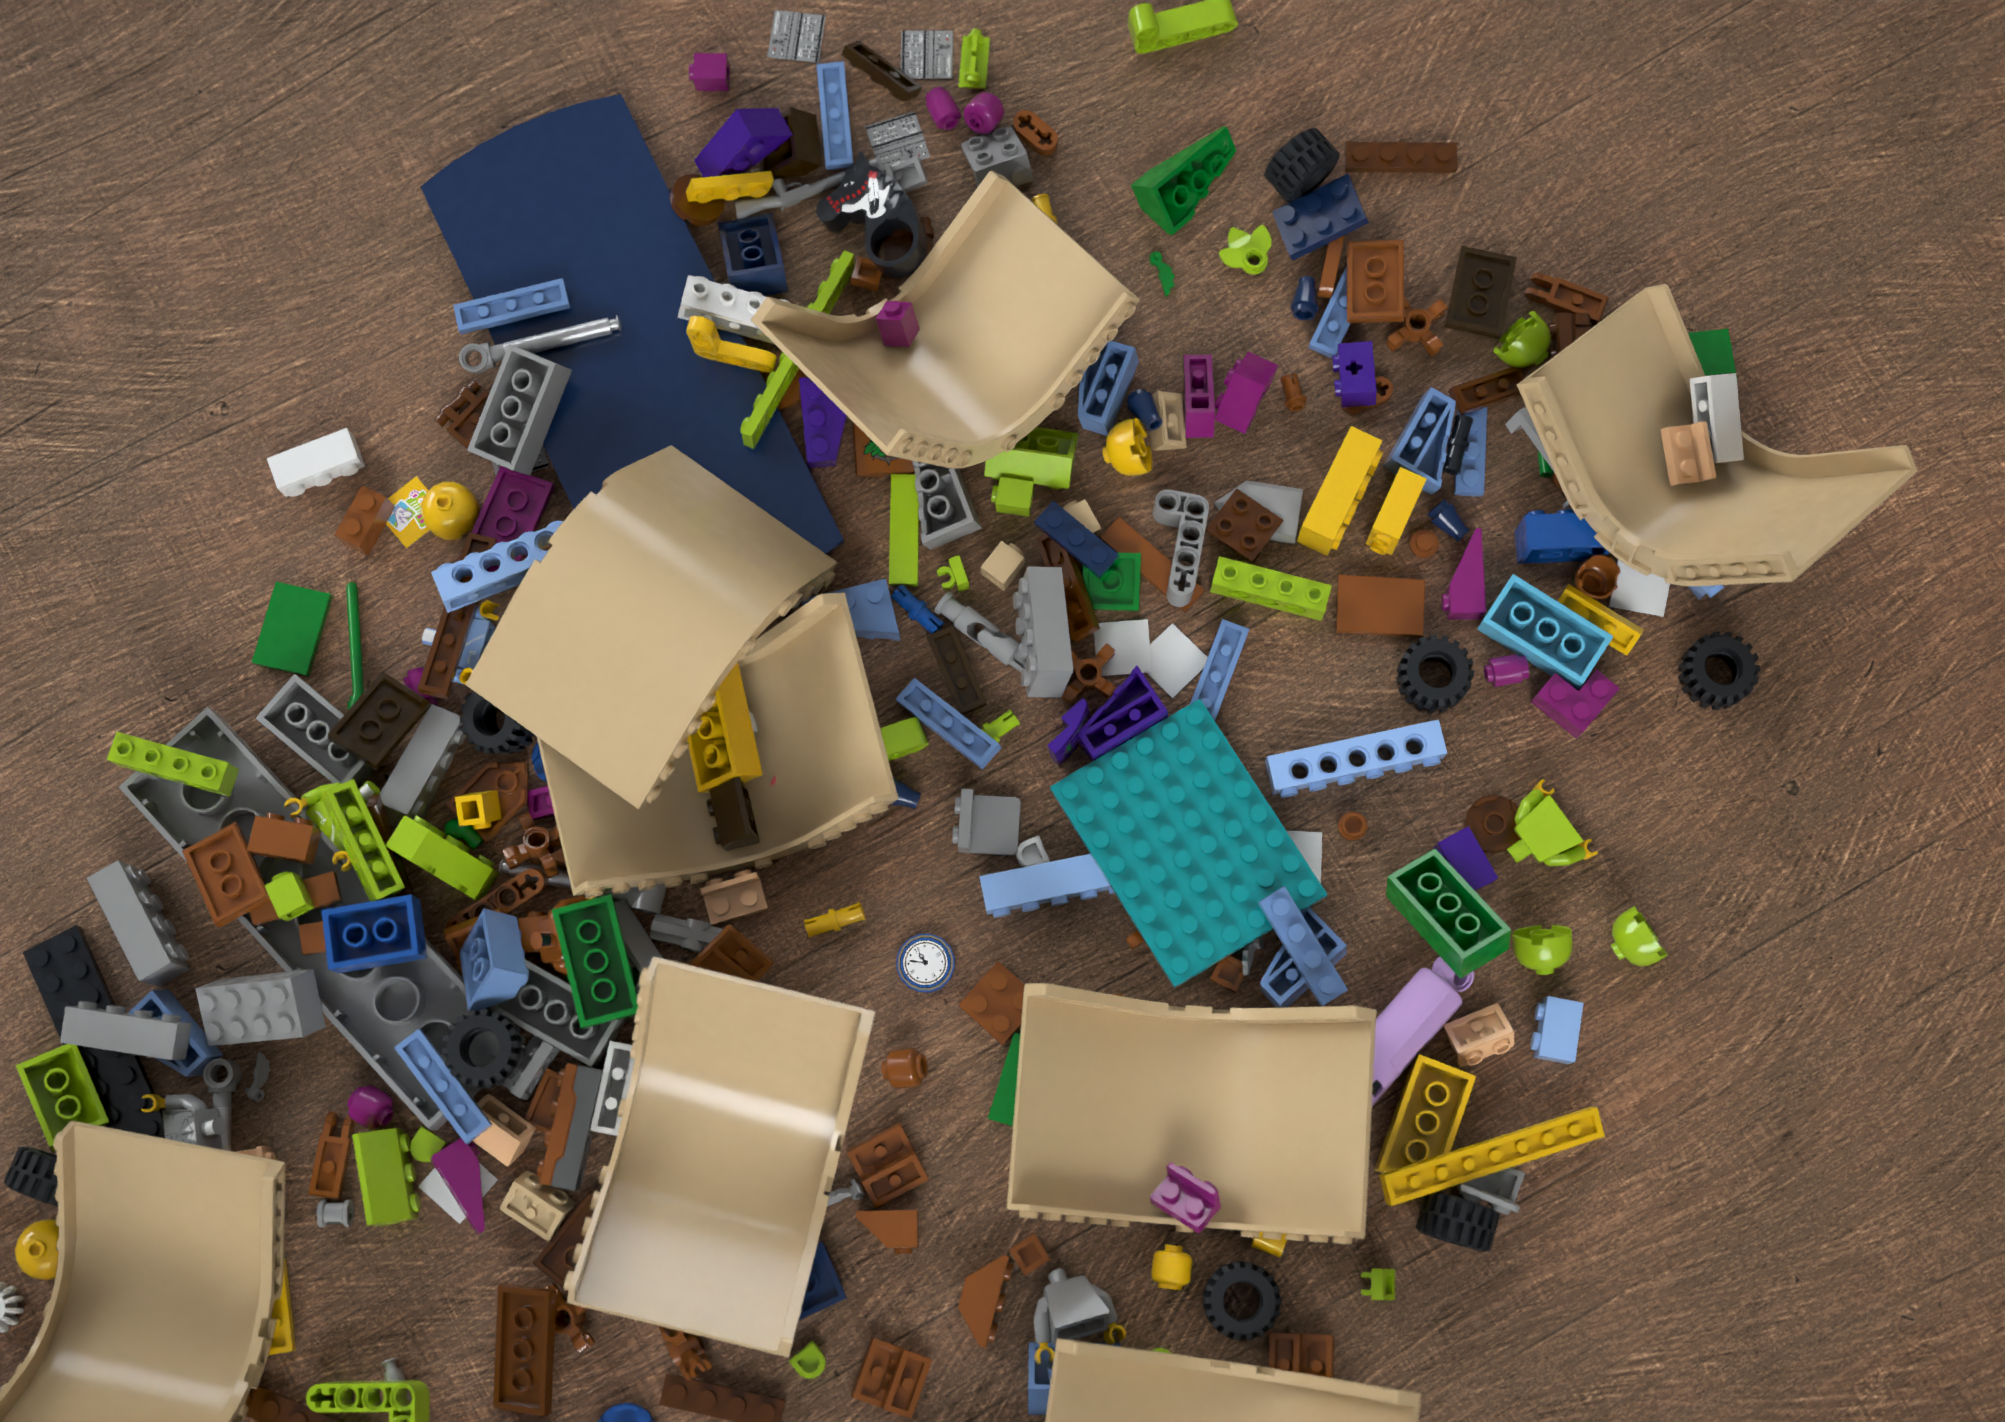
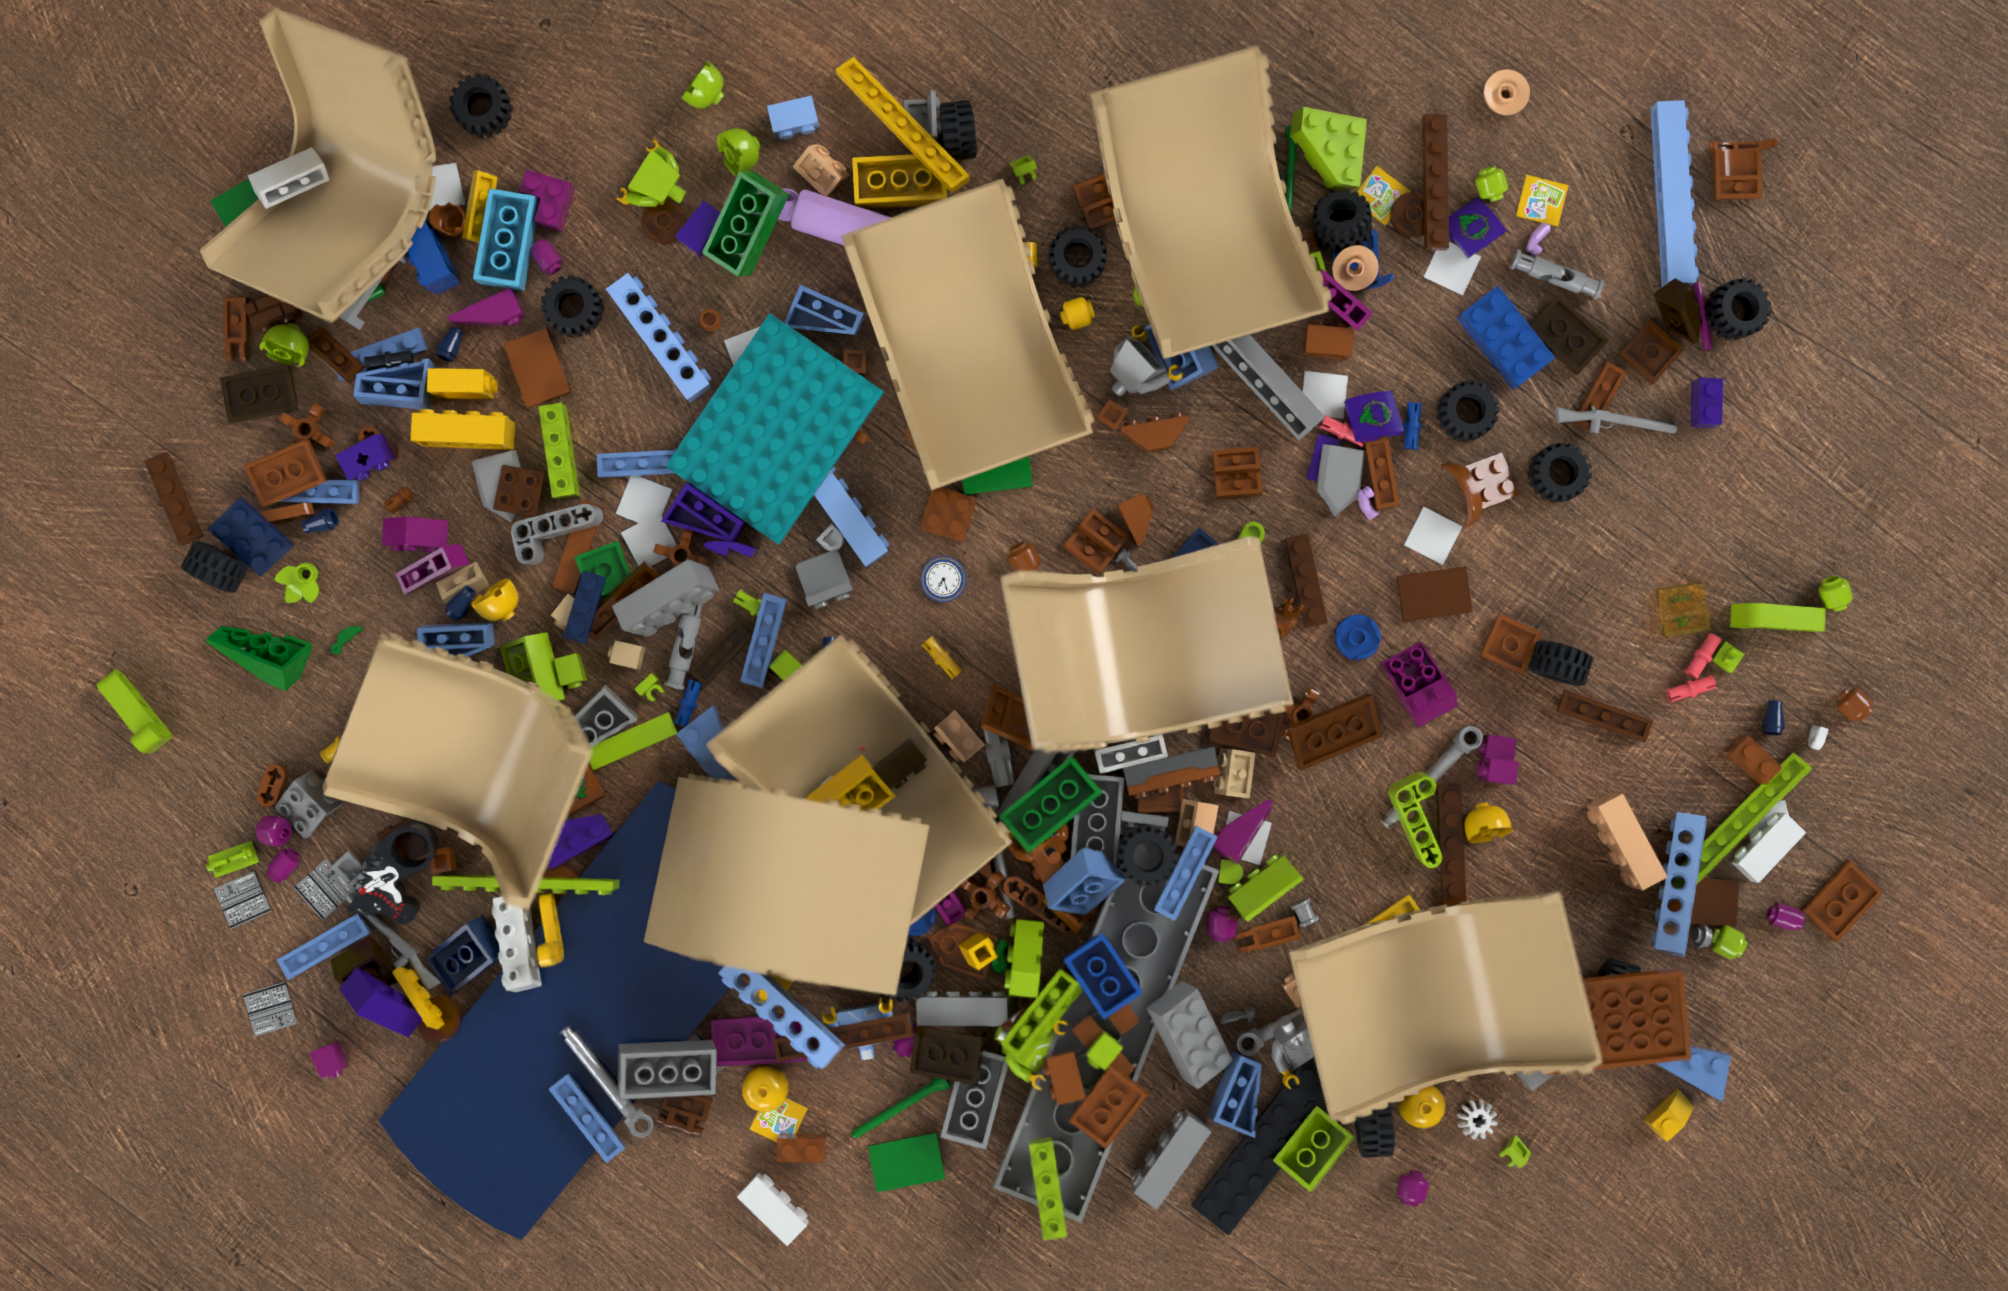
camera: 120 degrees left, 10 degrees up
light grey brick [60,1001,192,1060] -> none
dark brown plate [841,41,922,102] -> none
magenta brick [876,301,920,347] -> none
magenta bracket [1150,1162,1221,1234] -> none
light grey piece [1242,936,1263,975] -> none
medium blue plate [1257,886,1348,1006] -> none
dark orange plate [1409,530,1439,558] -> none
light nougat bracket [1660,421,1716,486] -> none

